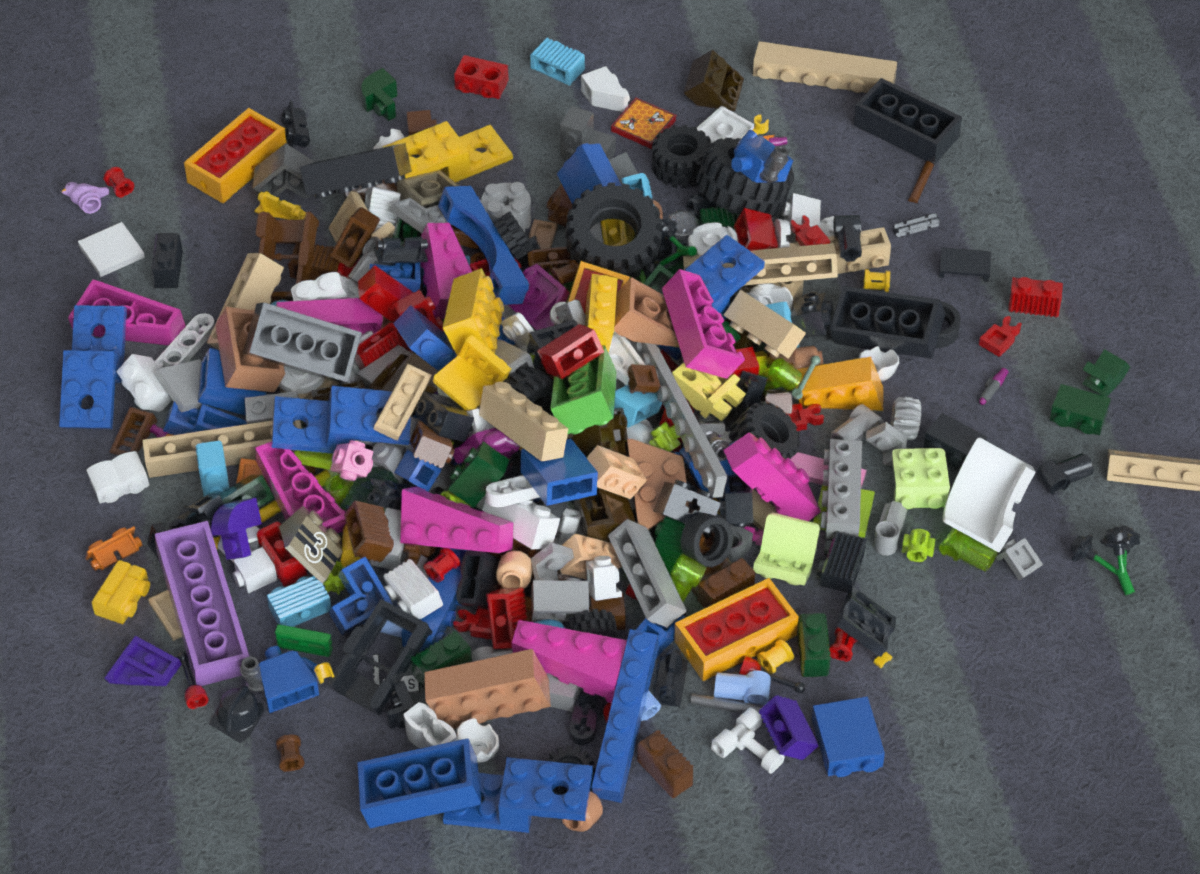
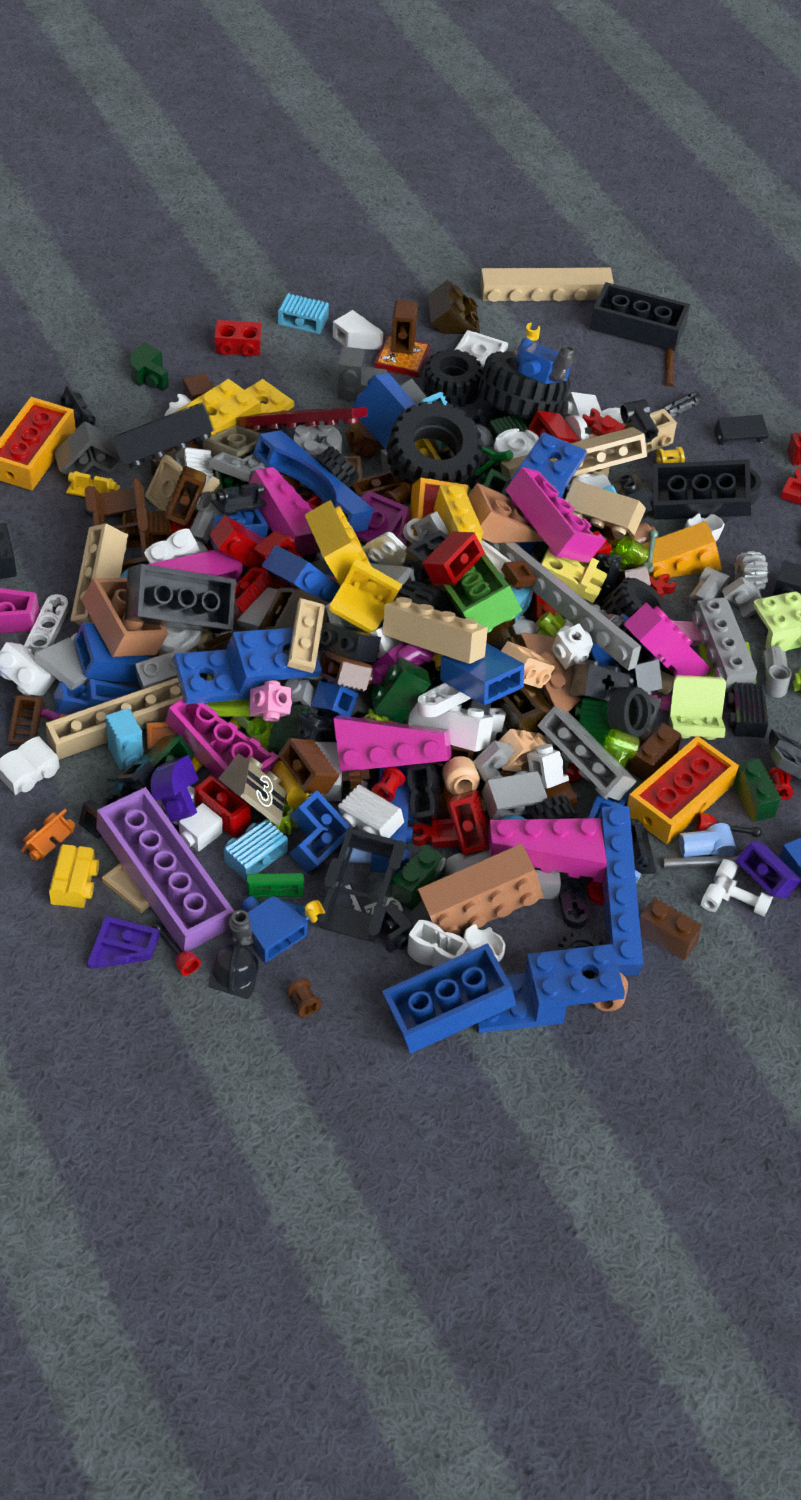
camera: 20 degrees left, 0 degrees up
yellow bush [757,639,794,674] -> none
none -> dark red wing [238,406,367,430]
none -> reddish brown brick [391,300,418,354]
none -> white brick [551,624,593,669]

